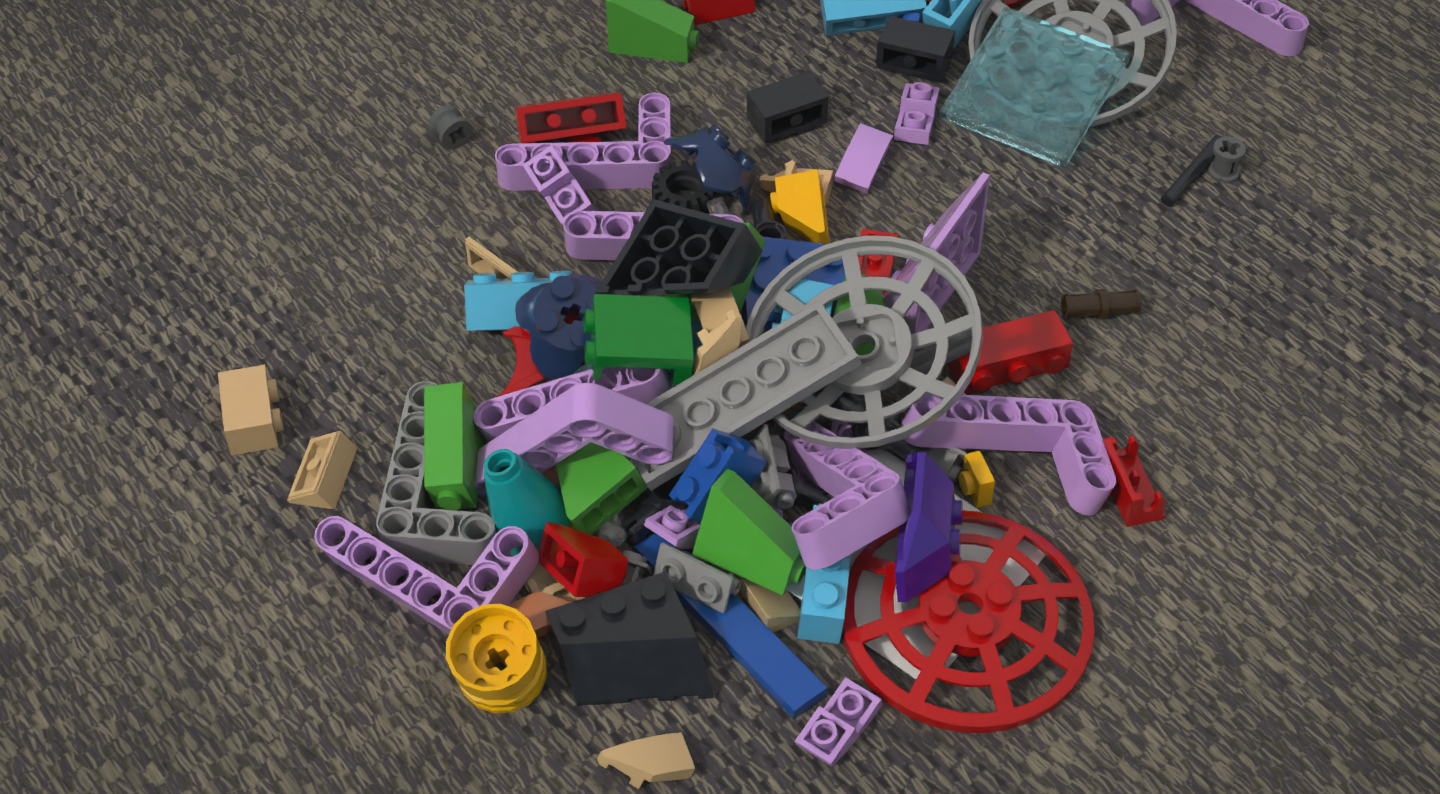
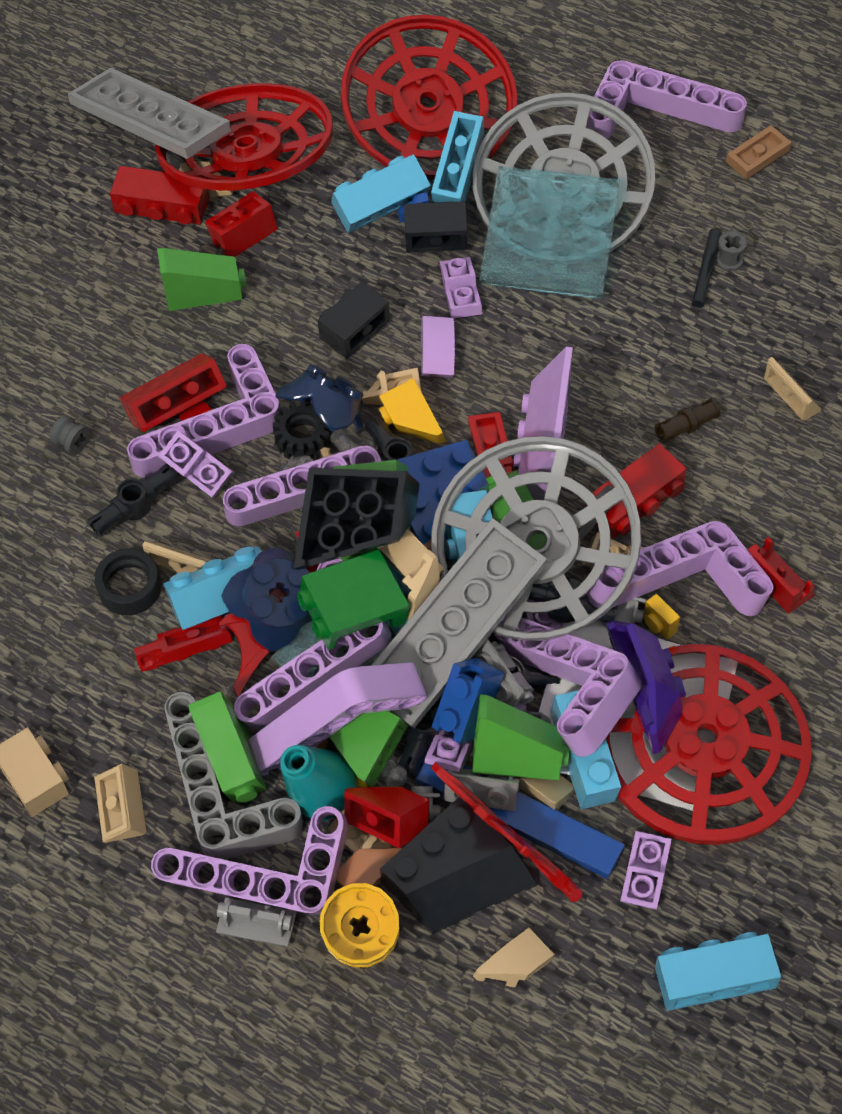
camera: 20 degrees left, 10 degrees up
none -> black pin [87,463,179,537]
none -> black tyre [94,548,161,616]
none -> red hinge [134,615,232,672]
none -> light grey hinge [216,897,297,947]
none -> red animal [431,762,582,902]
none -> medium nougat plate [726,125,792,180]
none -> tan slope [764,357,822,421]

